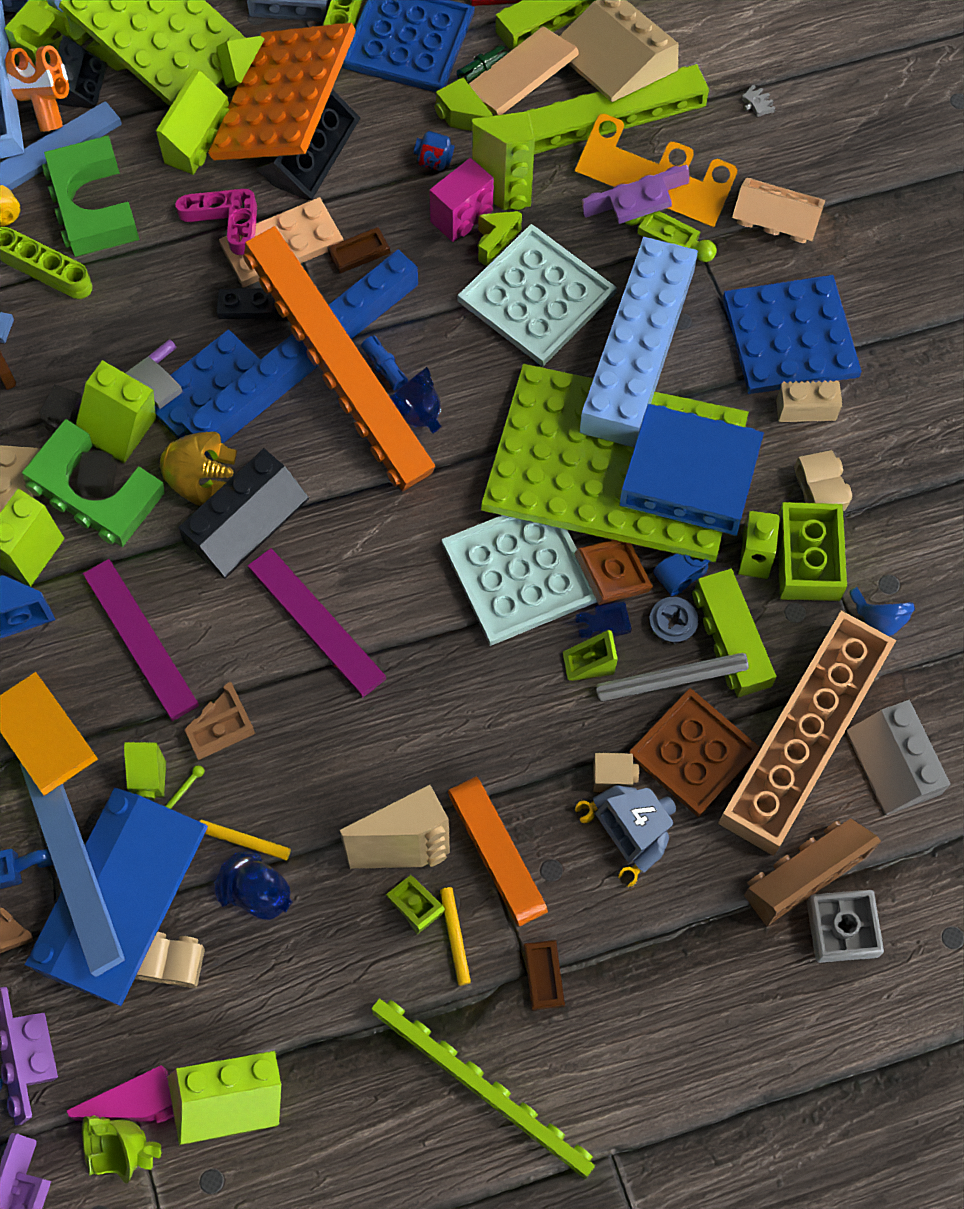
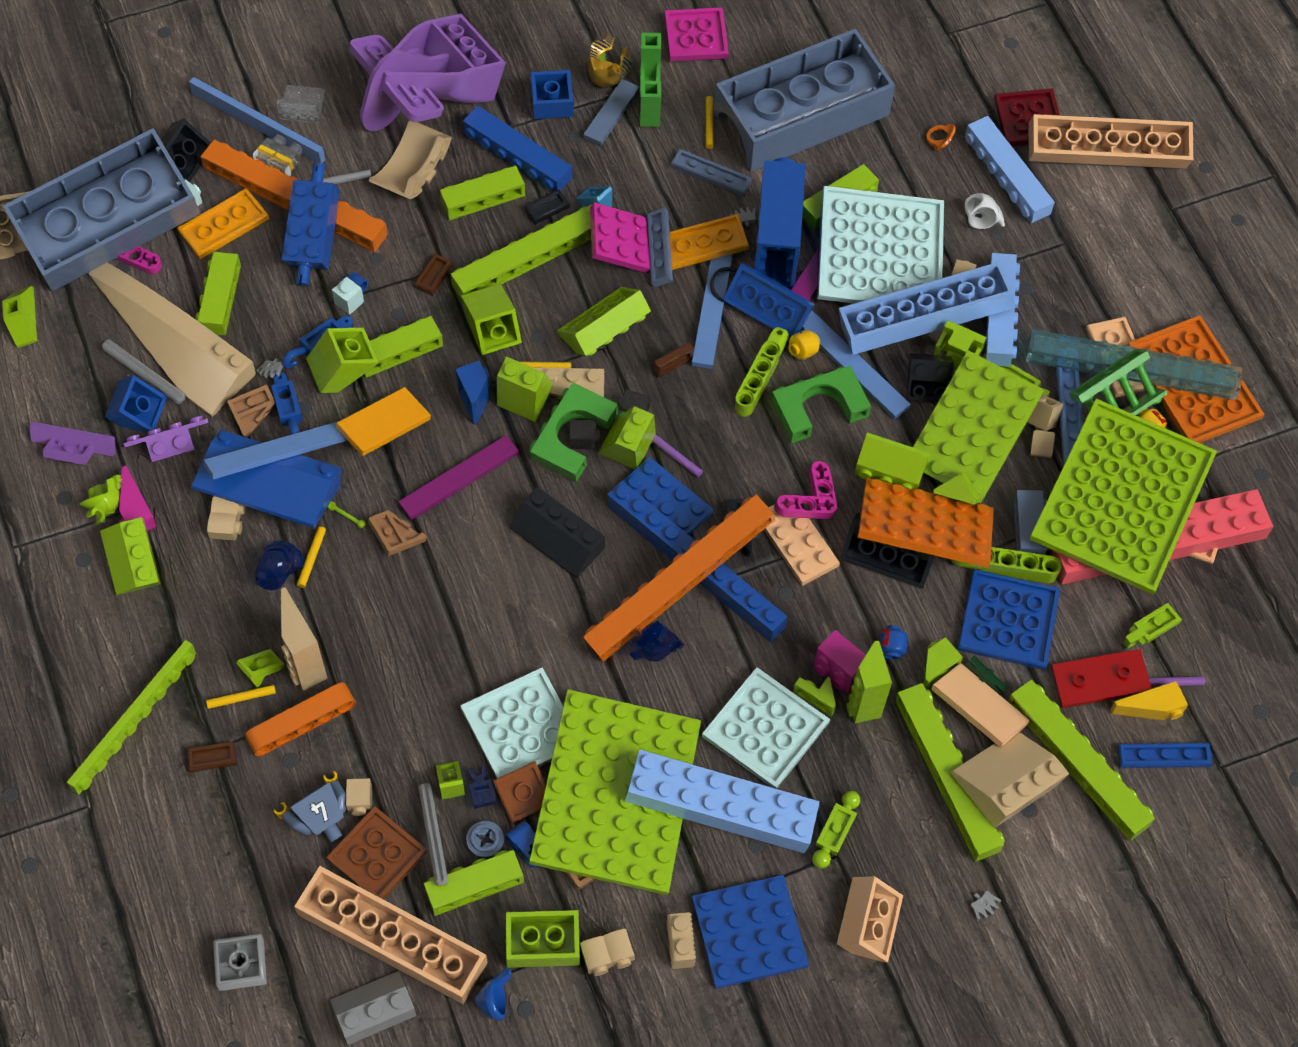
camera: 85 degrees right, 5 degrees down
orange connector [5,45,69,132] -> none
lime slope [124,742,166,801] -> none
light grey slope [125,356,183,409] -> none
pearl gold piece [160,432,237,506] -> none
magenta tile [248,548,386,698] -> none
reddish brown tile [328,227,390,274] -> none
blue pin [361,335,408,391] -> none
light orange piece [575,114,737,227] -> none
medium lavender bracket [582,165,689,224] -> none
blue panel [619,404,764,536] -> none
lime torso [738,511,780,579] -> none
medium nougat slope [744,818,881,927] -> none

